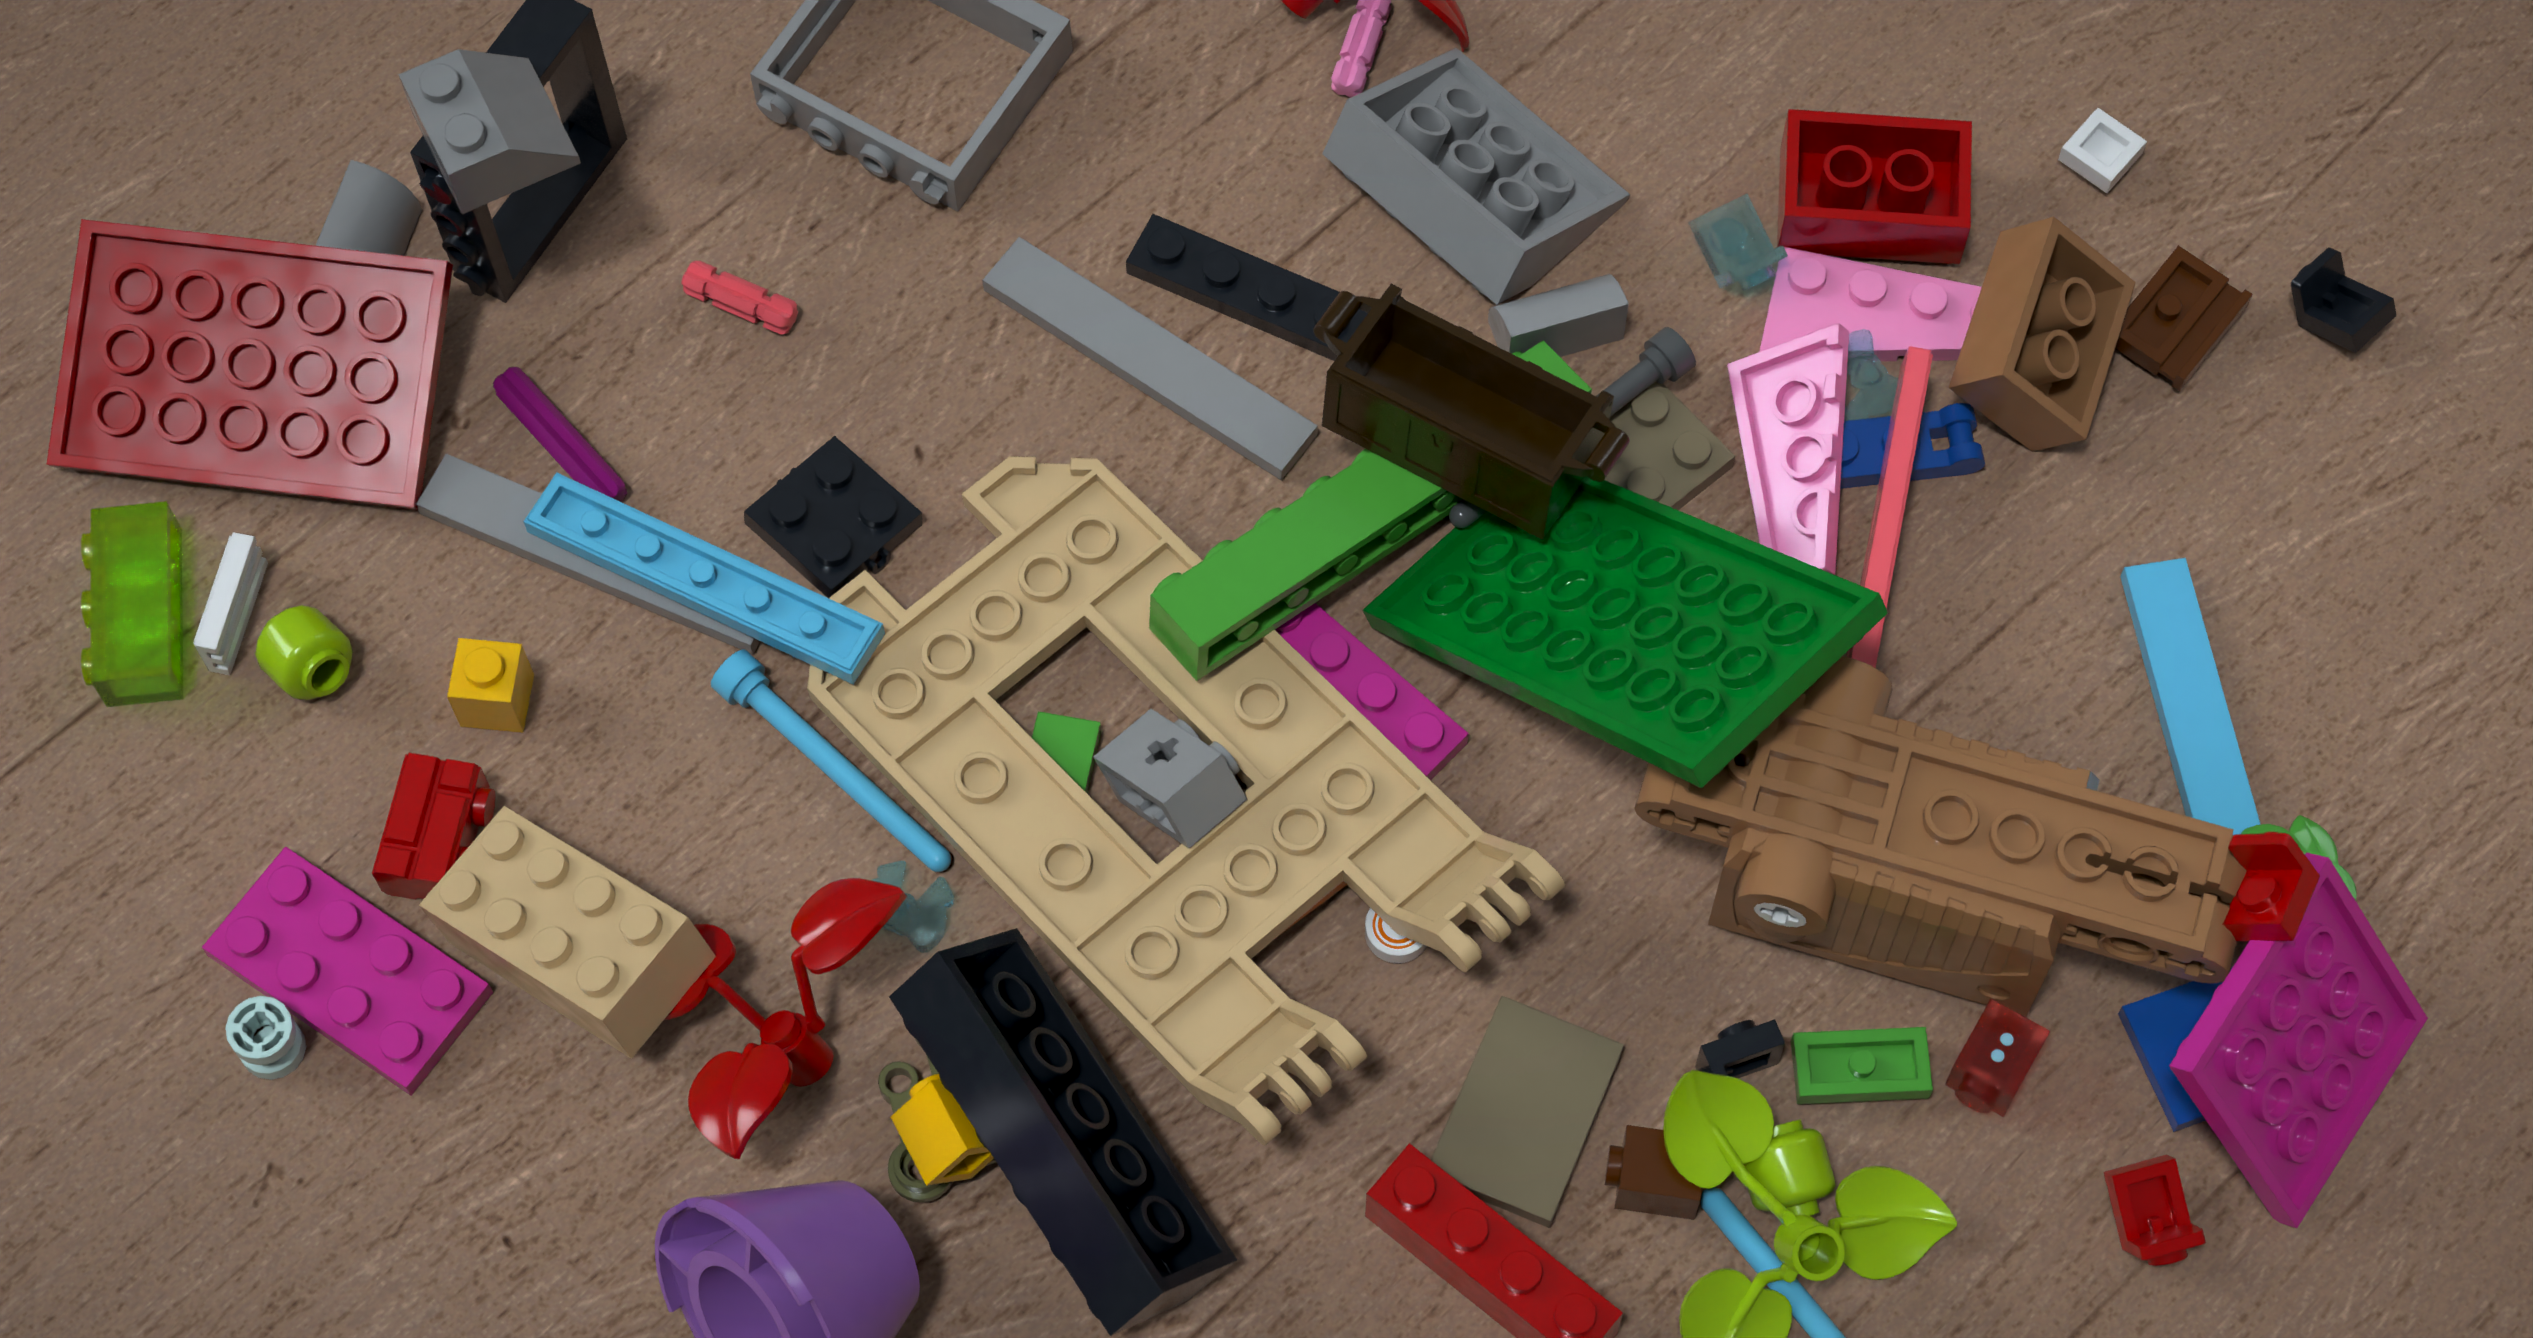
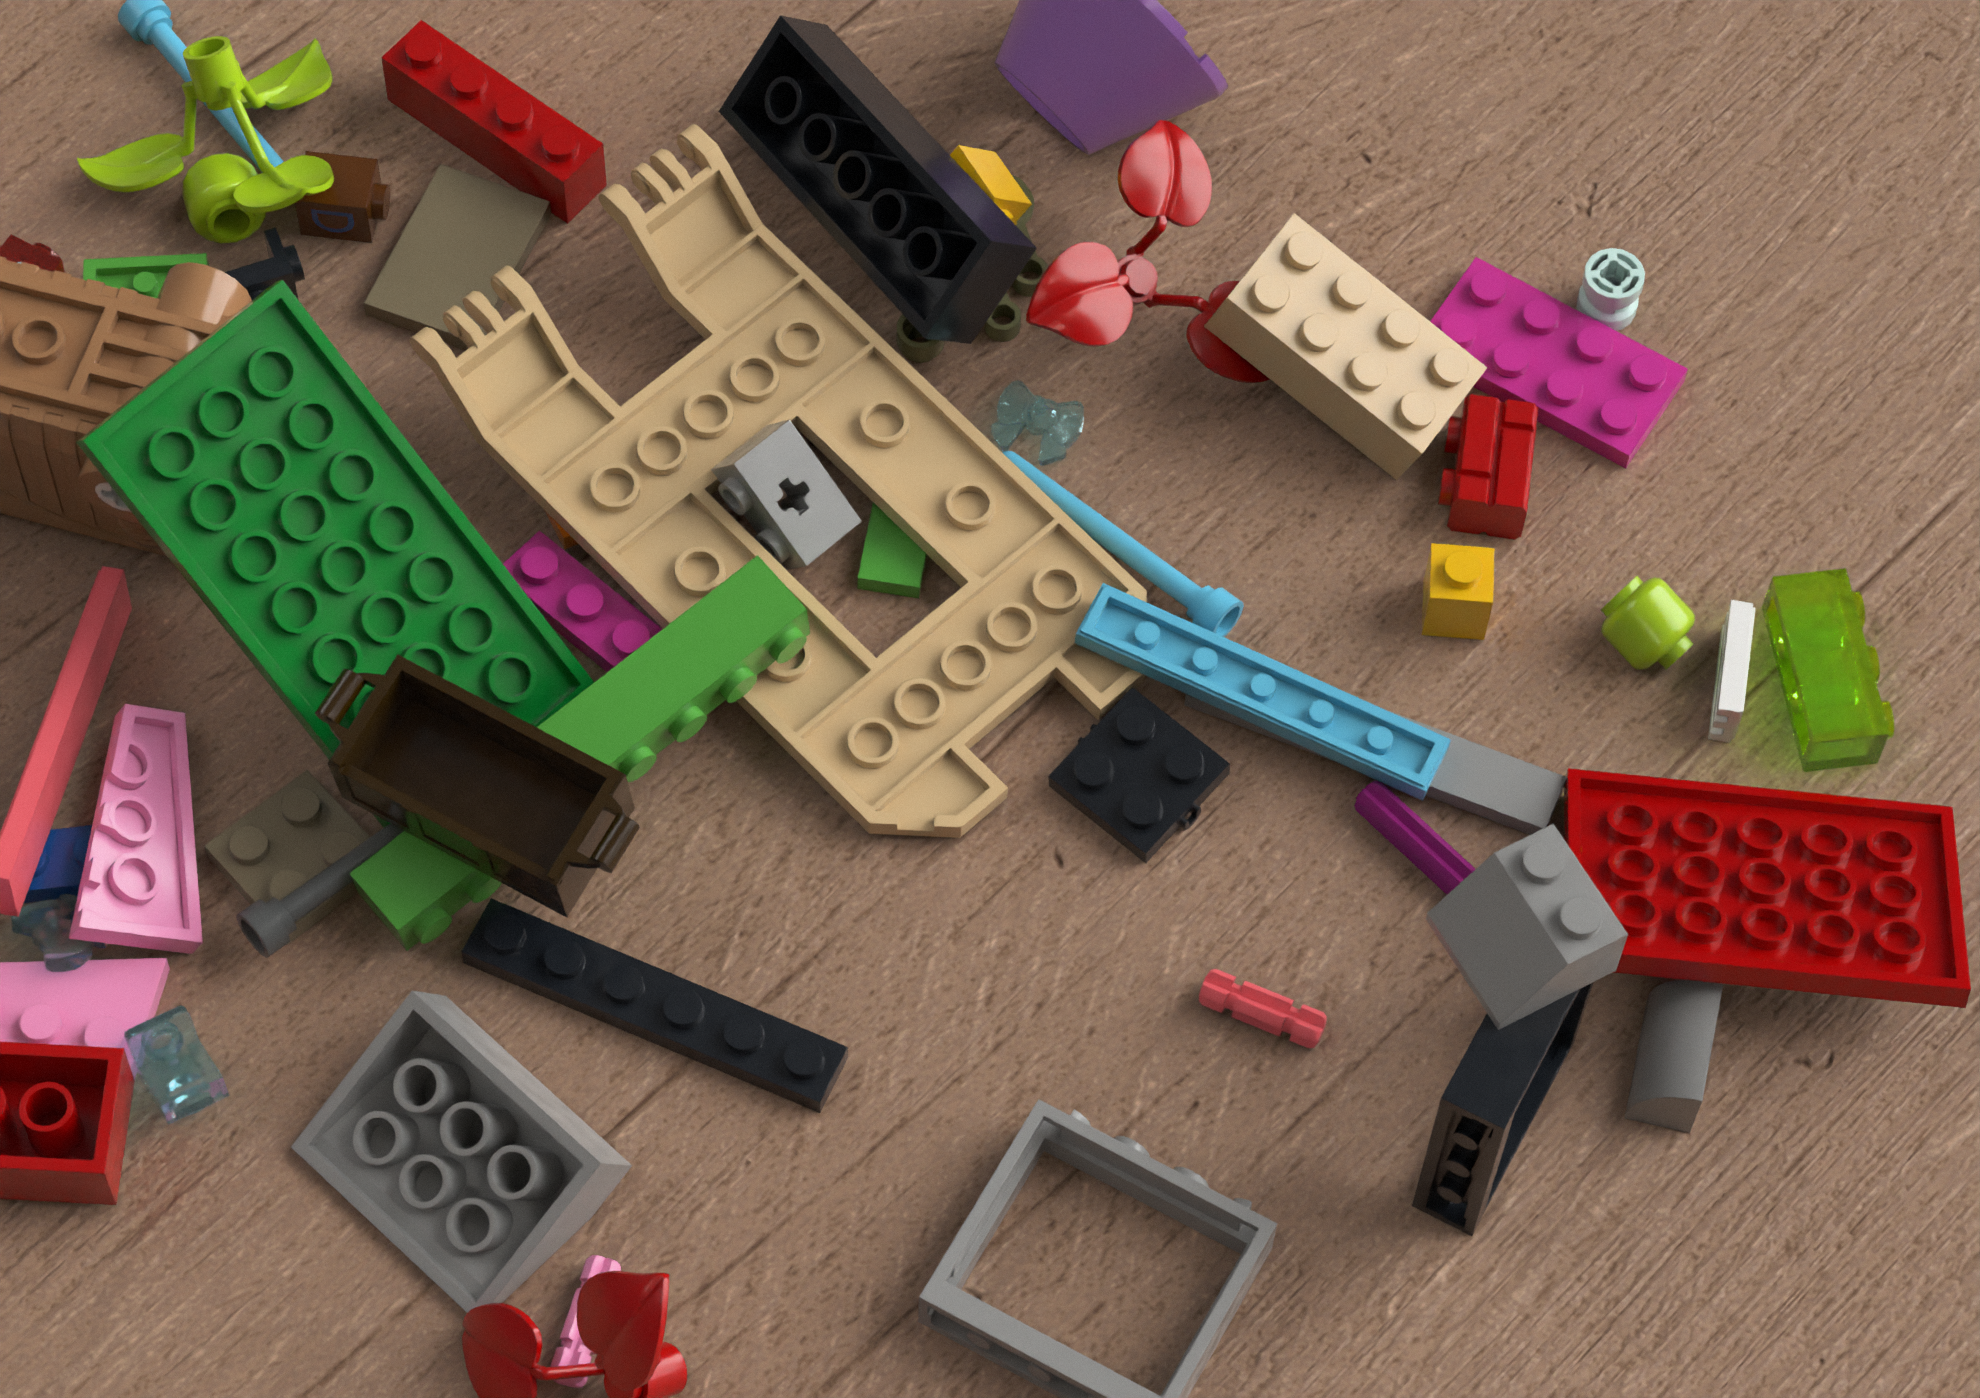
camera: 175 degrees right, 5 degrees down
light grey tile [982,237,1318,481] -> none
light grey brick [1488,274,1629,357] -> none

